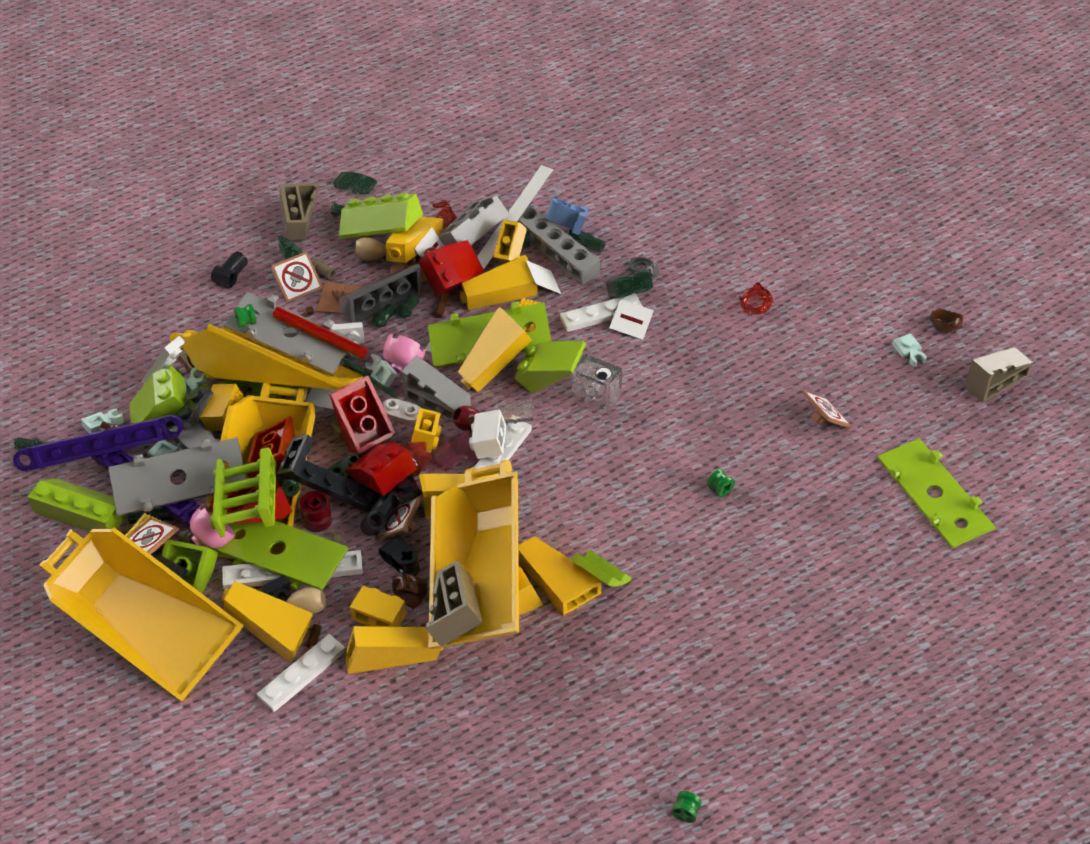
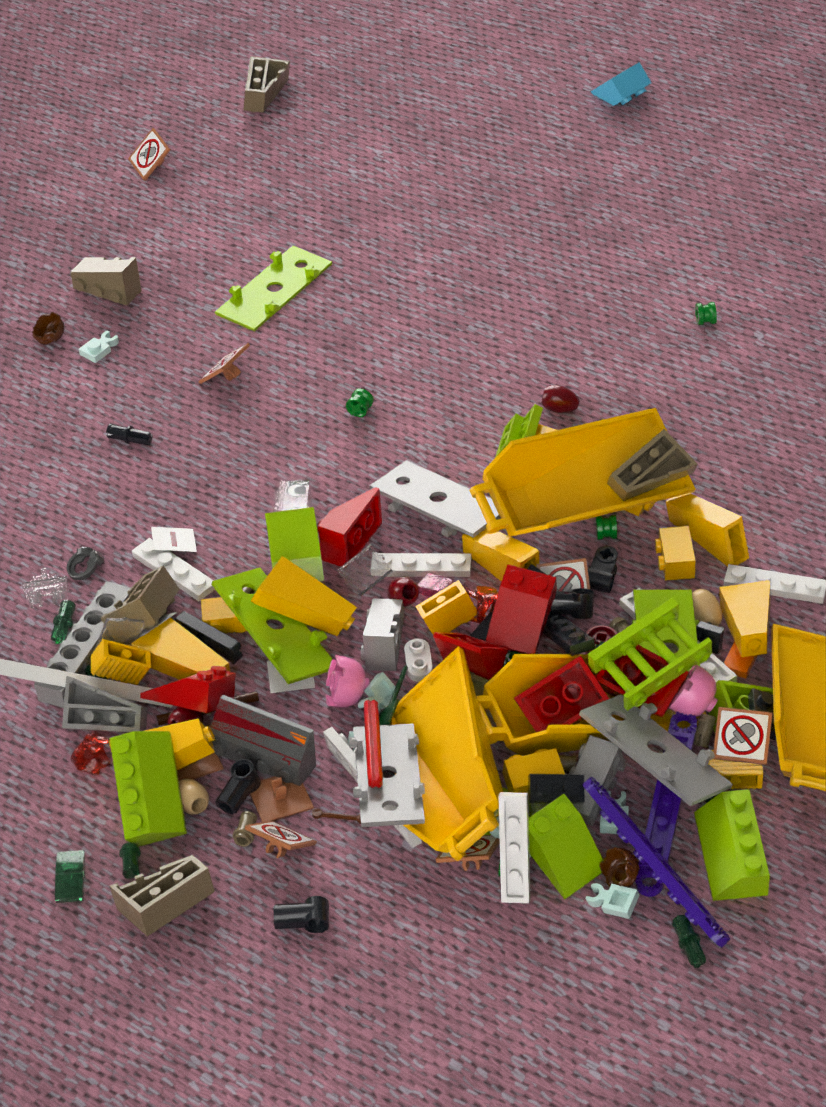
camera: 115 degrees left, 5 degrees down
green wheel [234,304,257,328] -> none
clear green slope [277,235,303,260] -> none
black plate [277,435,314,479] -> none
reddish brown piece [392,574,427,609] -> none
white brick [469,410,506,459] -> none
medium blue tile [545,198,589,235] -> none
clear green brick [606,272,653,297] -> none
clear red piece [738,282,773,315] -> none
none -> clear hips [22,567,70,609]
none -> clear piece [94,617,145,651]
none -> dark tan wedge [100,565,180,642]
none -> black axle [106,423,153,445]
none -> piece [174,611,243,664]
none -> black piece [215,759,261,815]
none -> red slope [317,487,382,569]
none -> piece [369,460,500,538]
none -> dark red animal [541,385,580,413]

